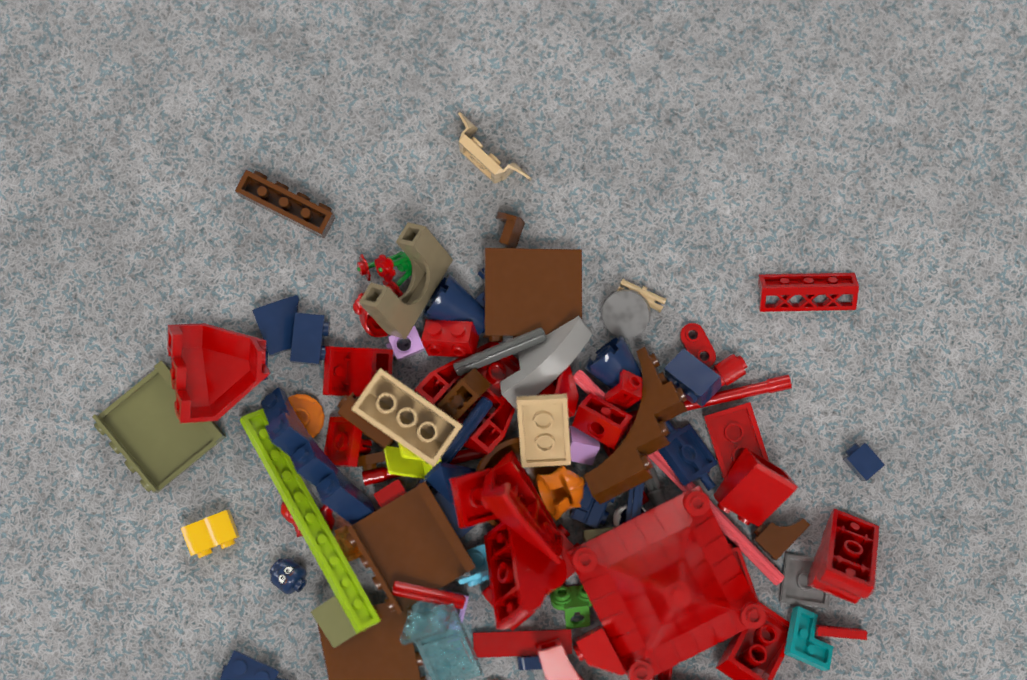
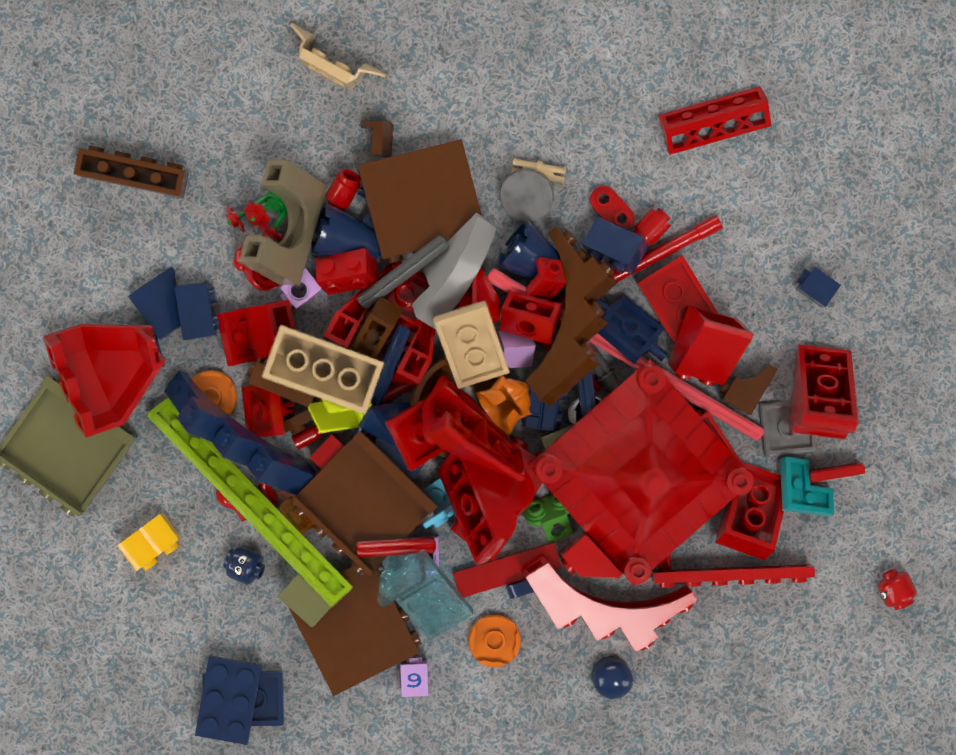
camera: 10 degrees left, 5 degrees up
none -> red brick [325,169,361,209]

